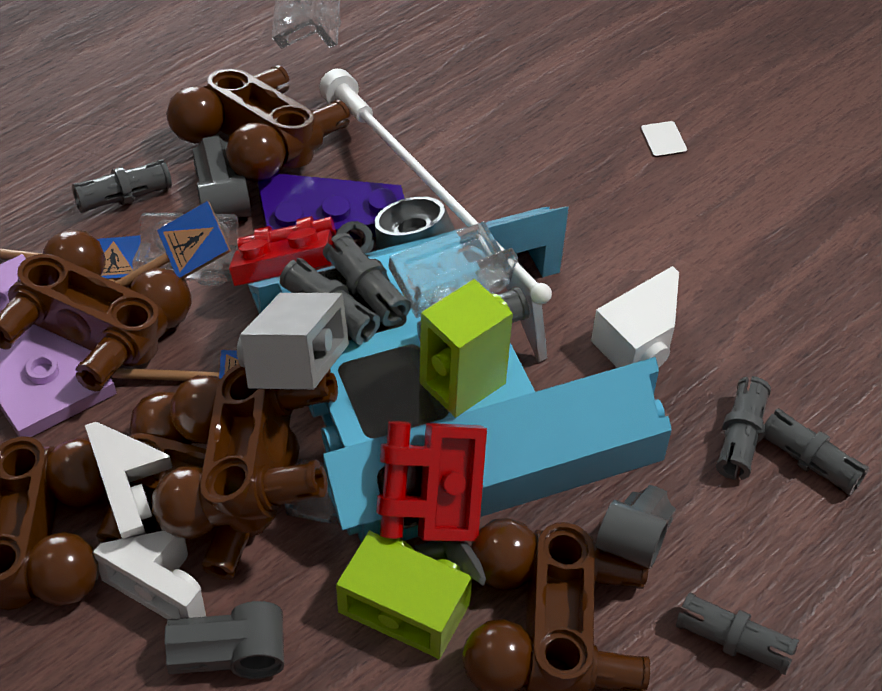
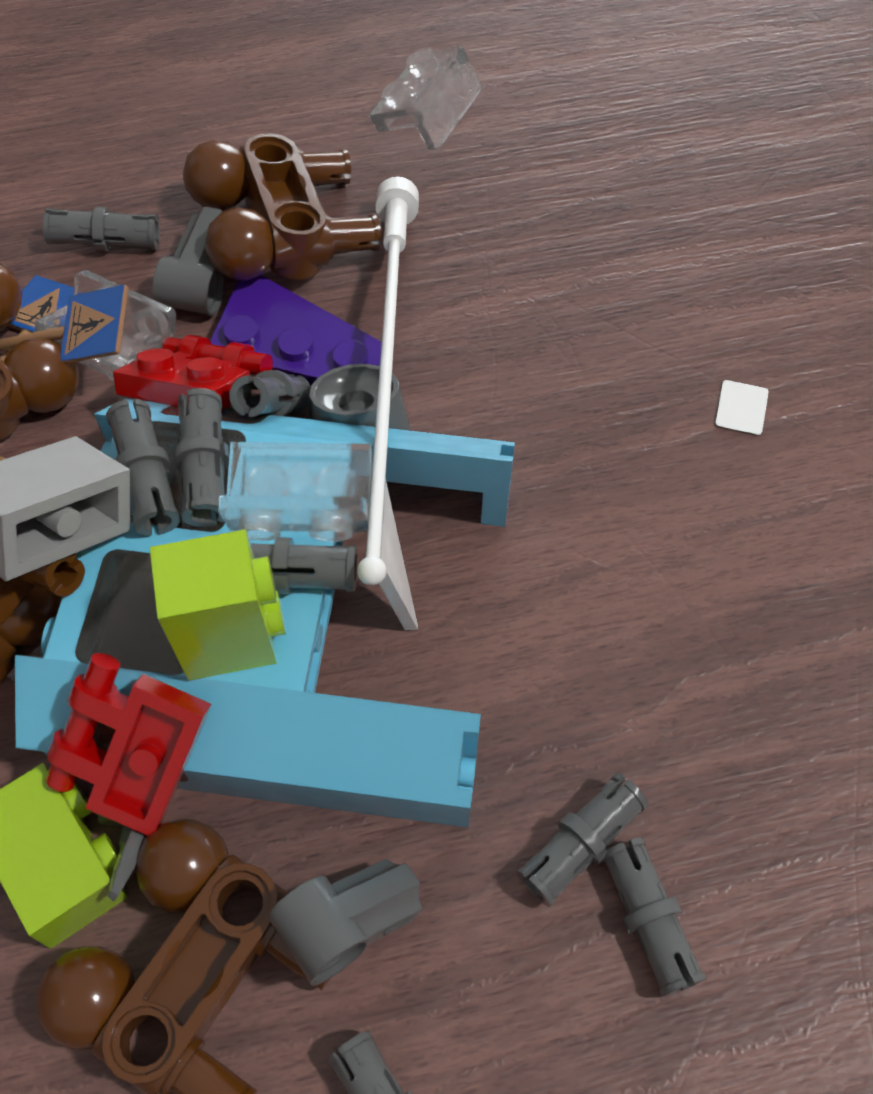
camera: 30 degrees right, 10 degrees up
white slope [591,266,679,368] -> none

